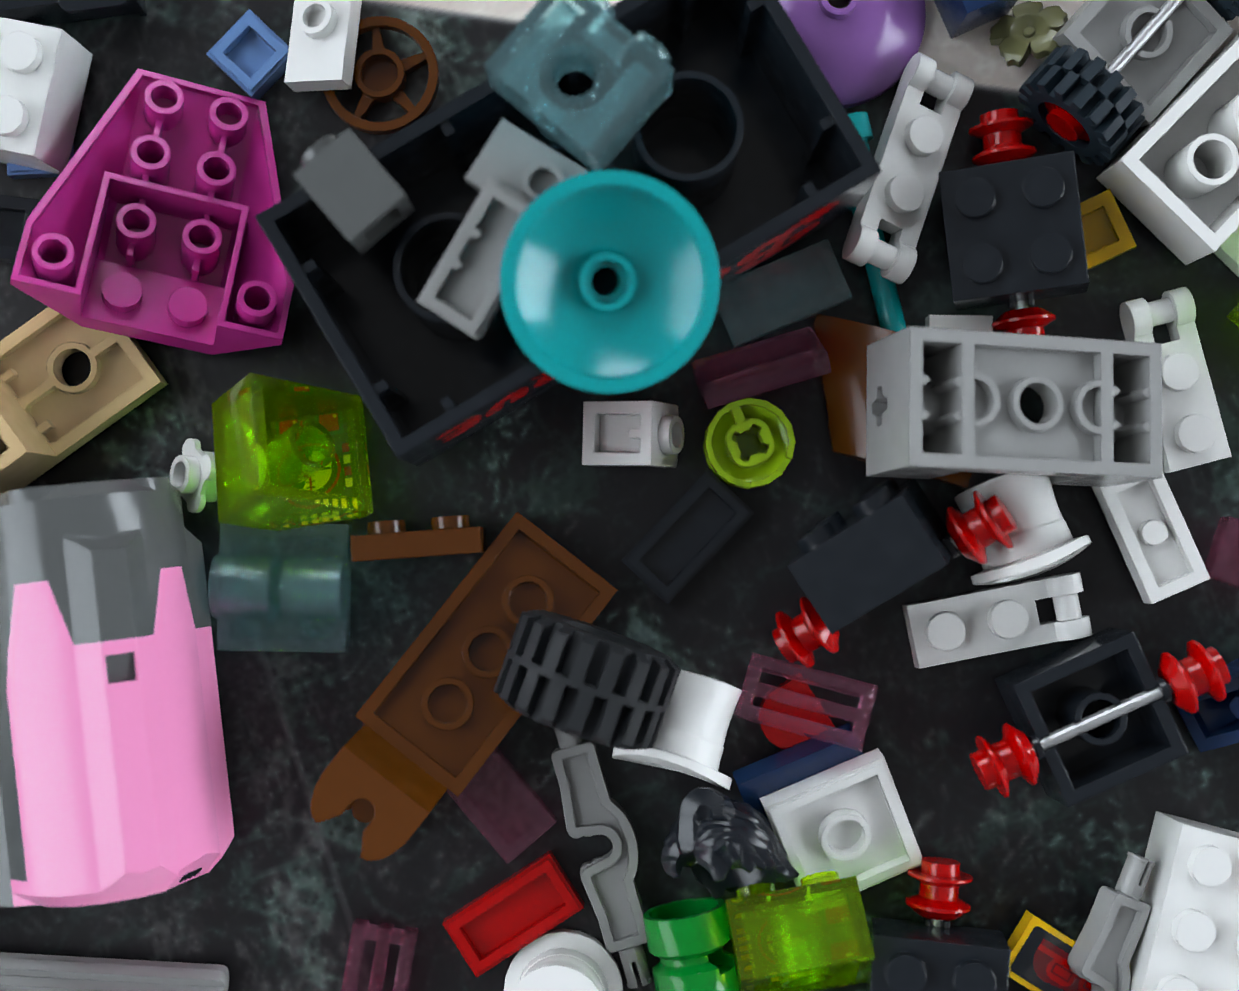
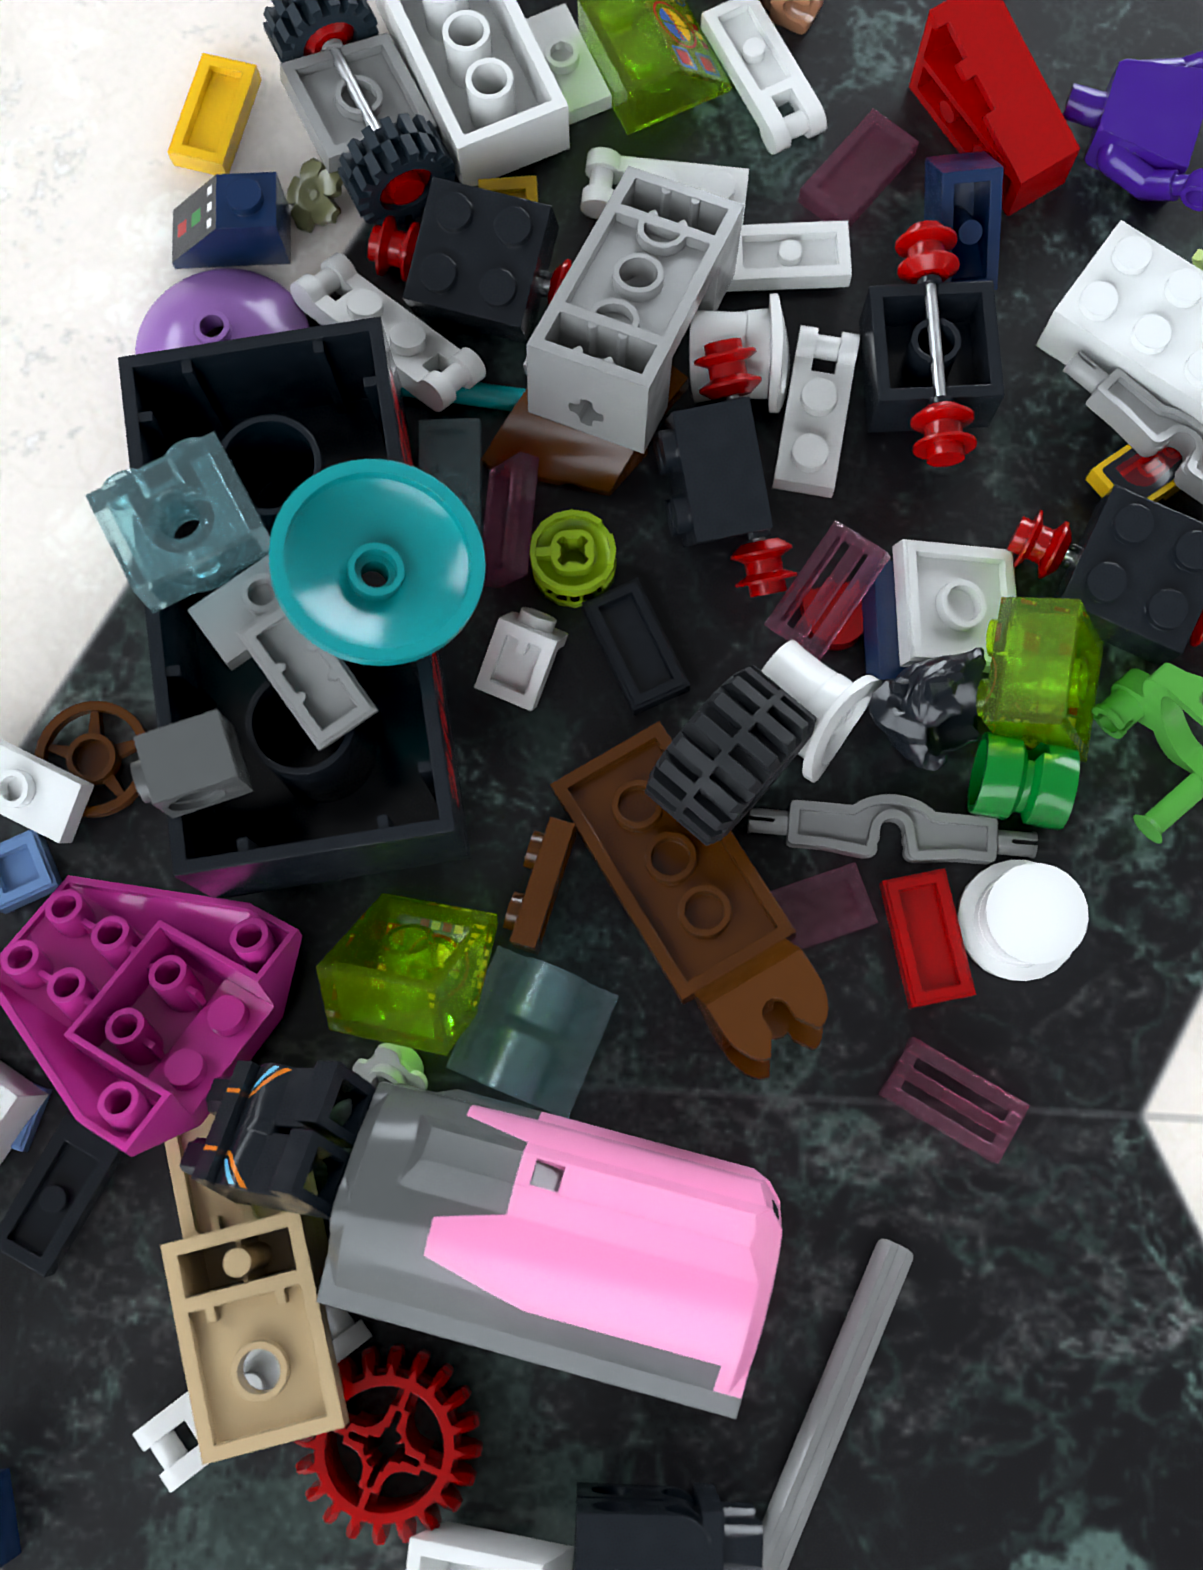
camera: 65 degrees left, 10 degrees down
none -> black hips [179,1060,377,1219]

